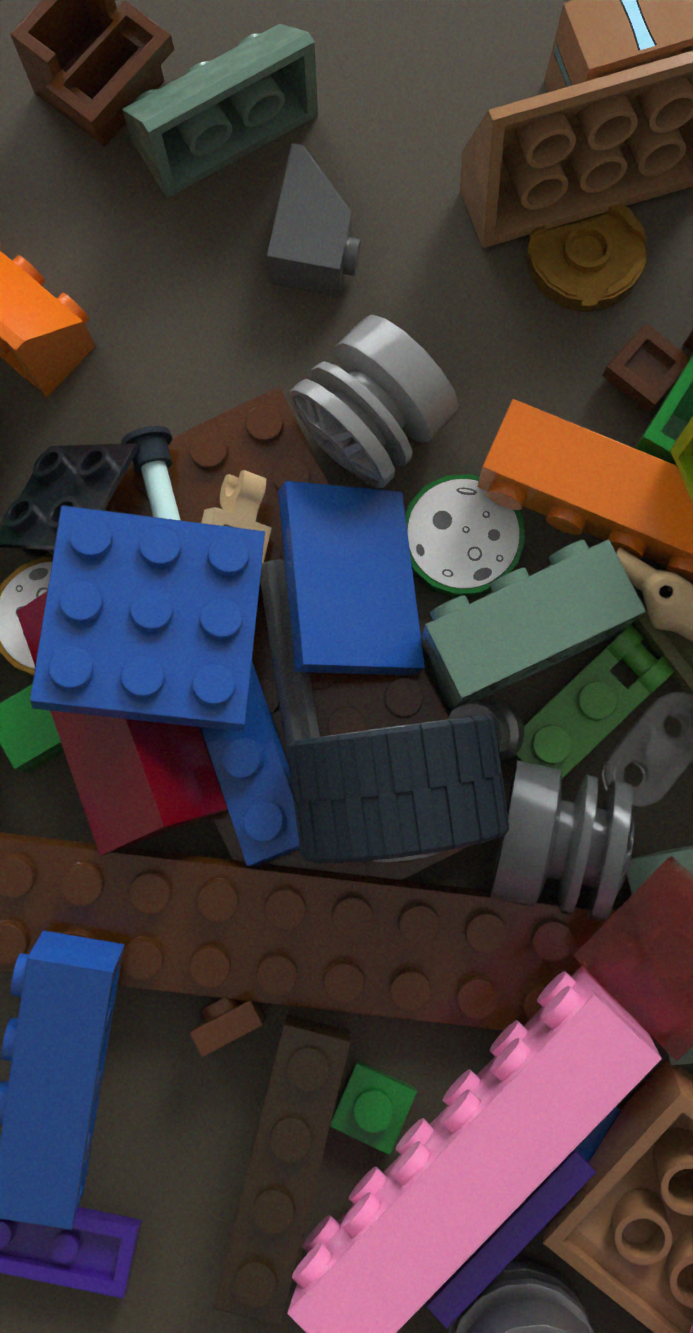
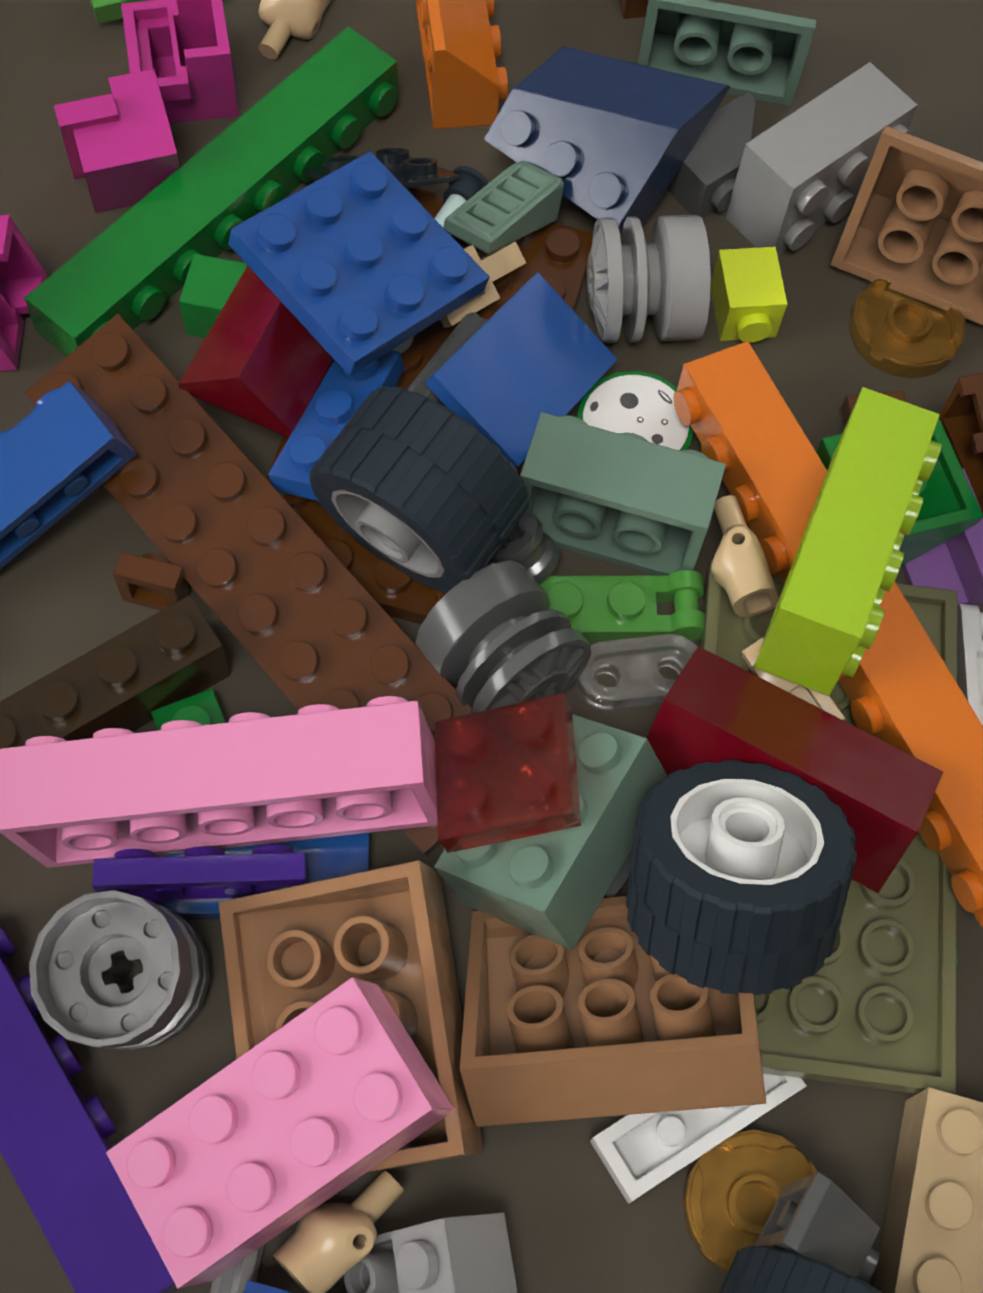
camera: 35 degrees right, 15 degrees down
none -> sand green slope [443,160,564,254]
none -> dark blue wedge [484,46,731,233]
none -> neon yellow brick [710,246,788,342]
none -> light grey brick [725,62,918,255]

